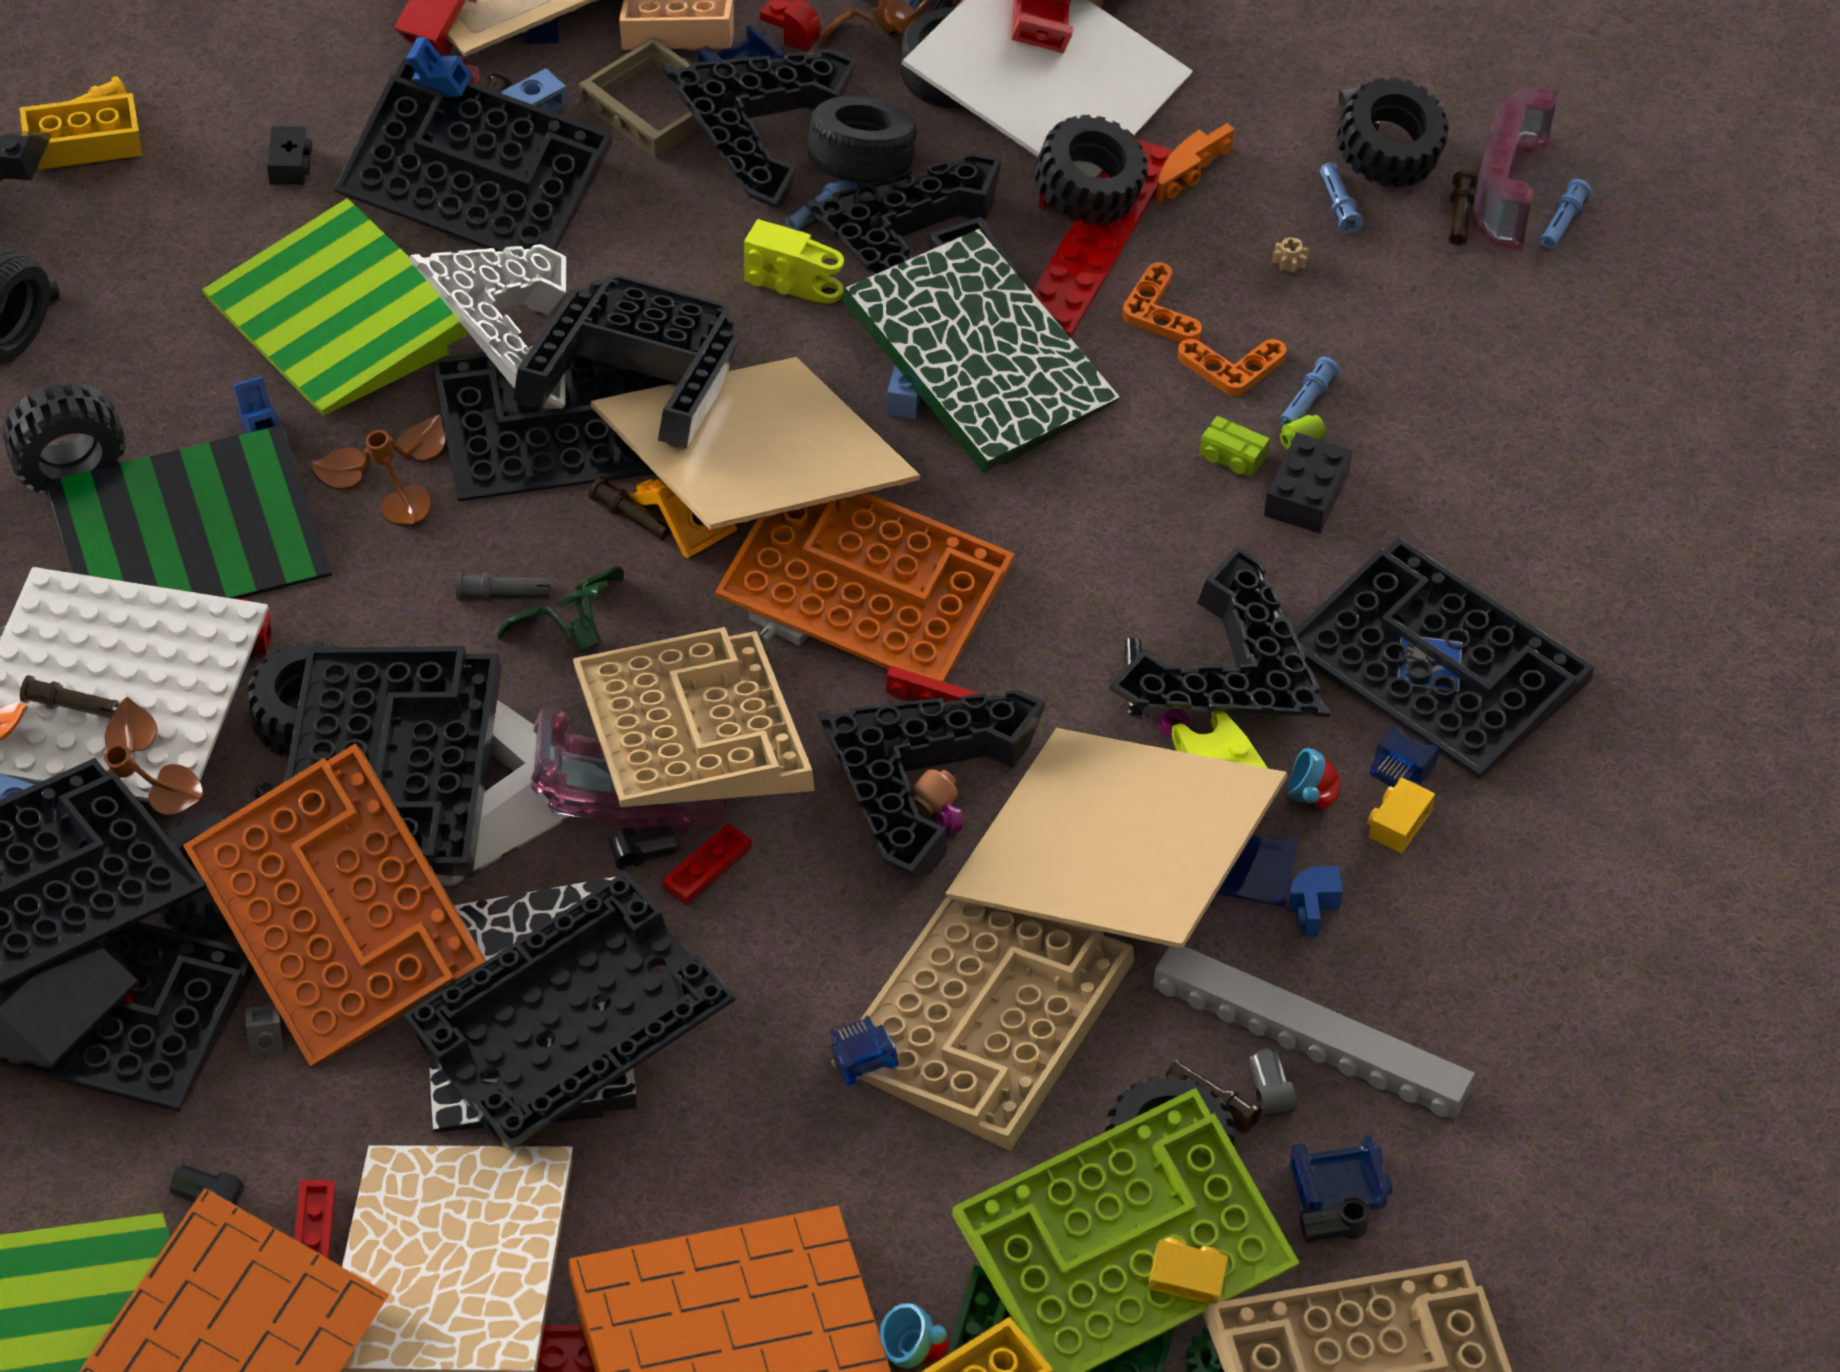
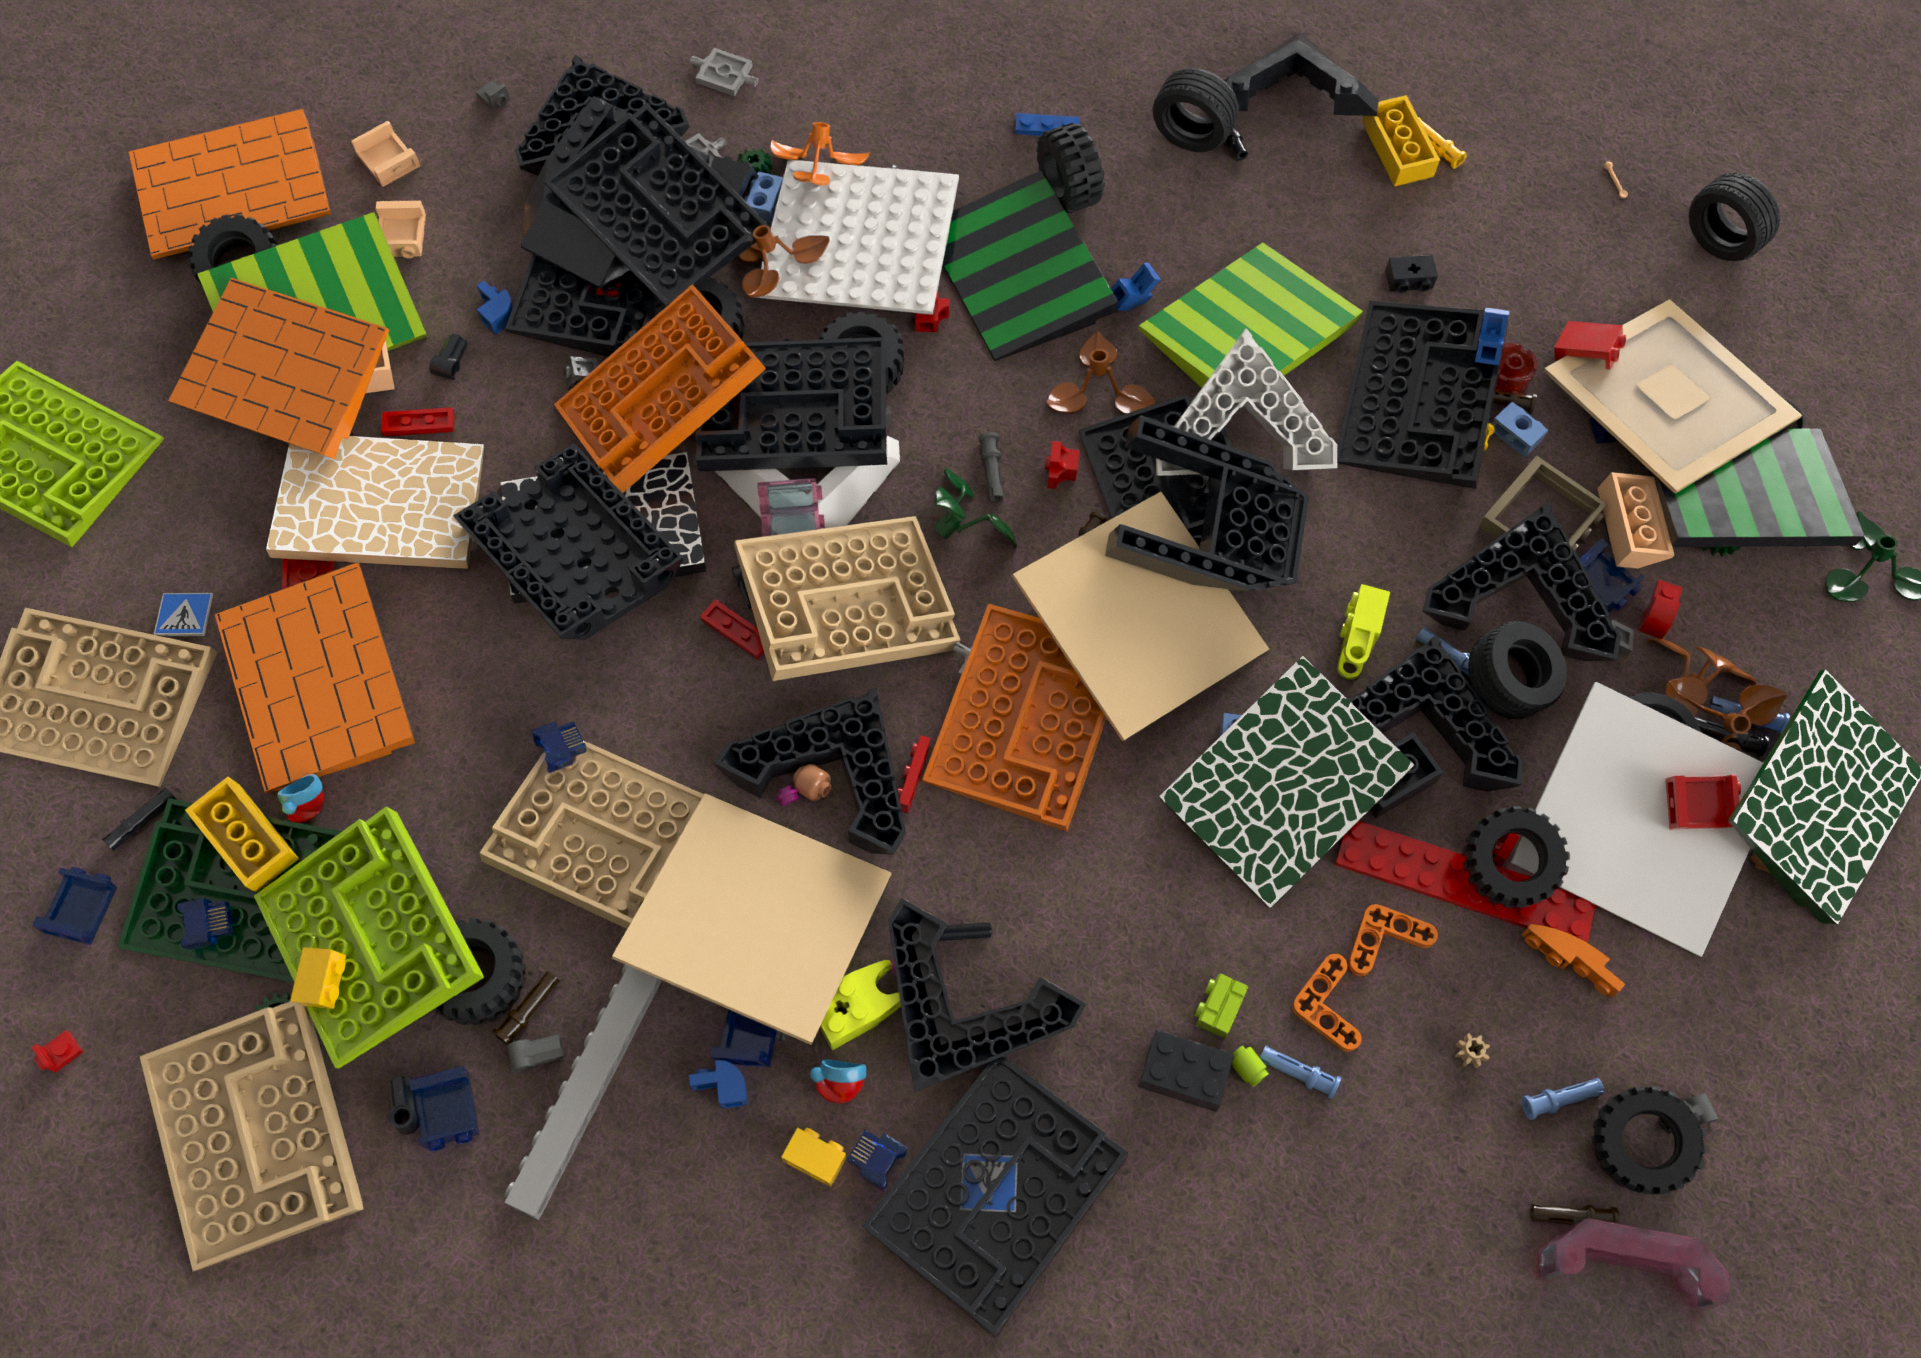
camera: 85 degrees right, 15 degrees up
dark brown pin [19,675,119,719] -> none
medium blue pin [1540,179,1592,250] -> none
none -> blue brick [477,281,513,335]
none -> red brick [1044,441,1079,489]

